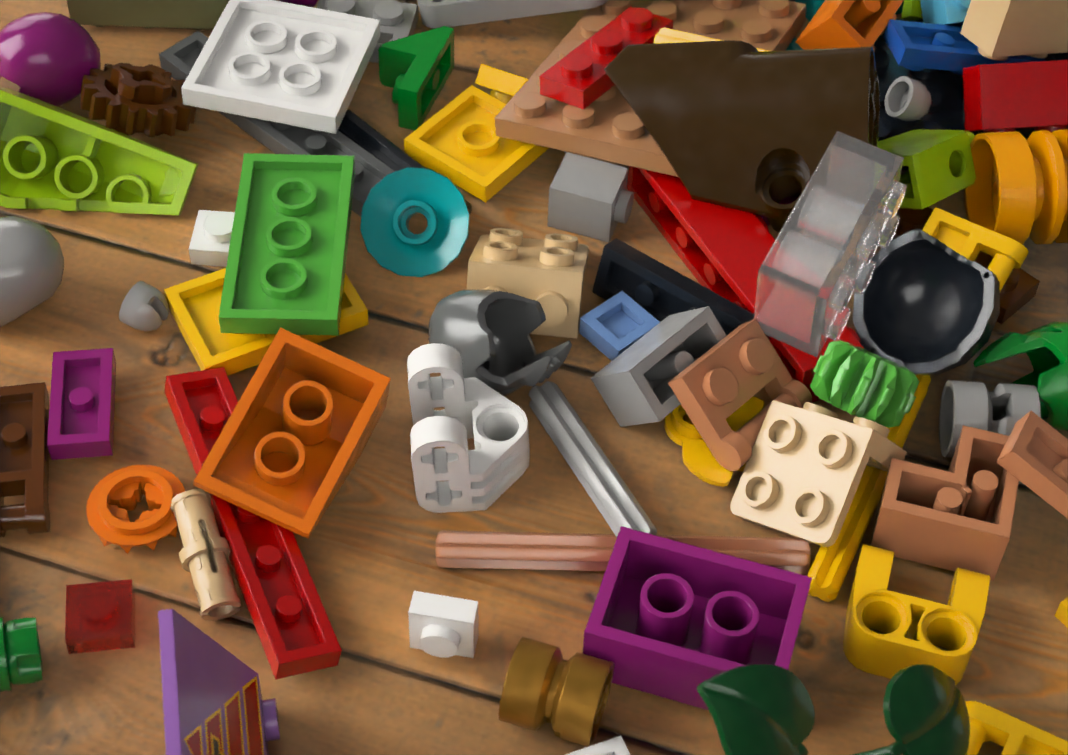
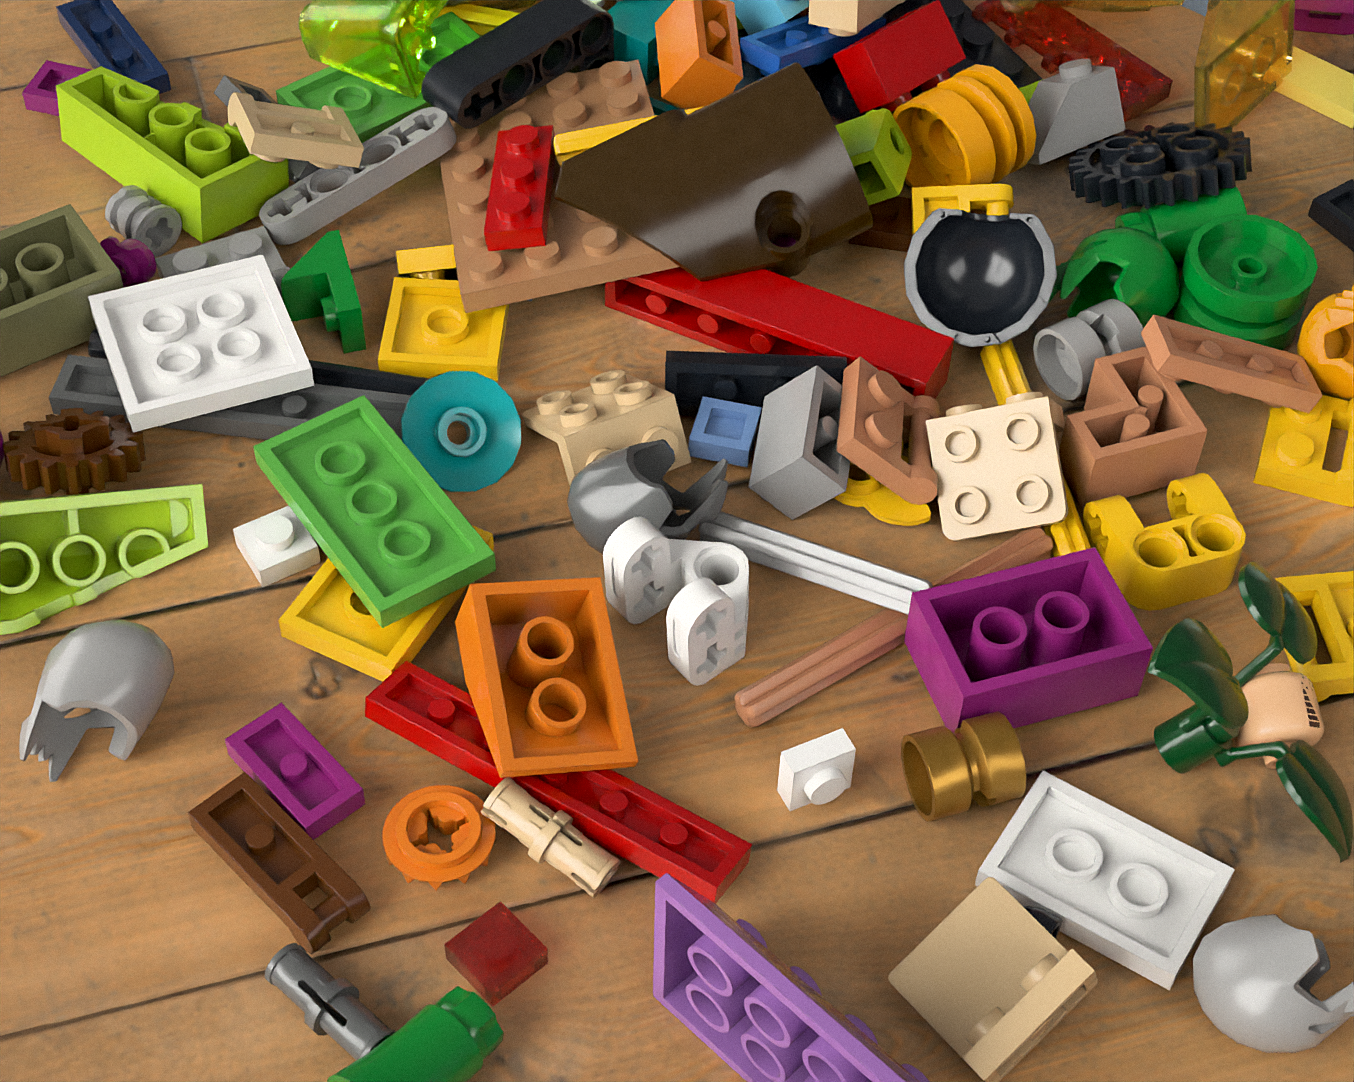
camera: 35 degrees left, 0 degrees up
light grey hinge [119,281,169,332] -> none
light grey brick [548,152,634,242] -> none
clear brick [754,131,907,357] -> none
bright green gear [810,340,919,428] -> none

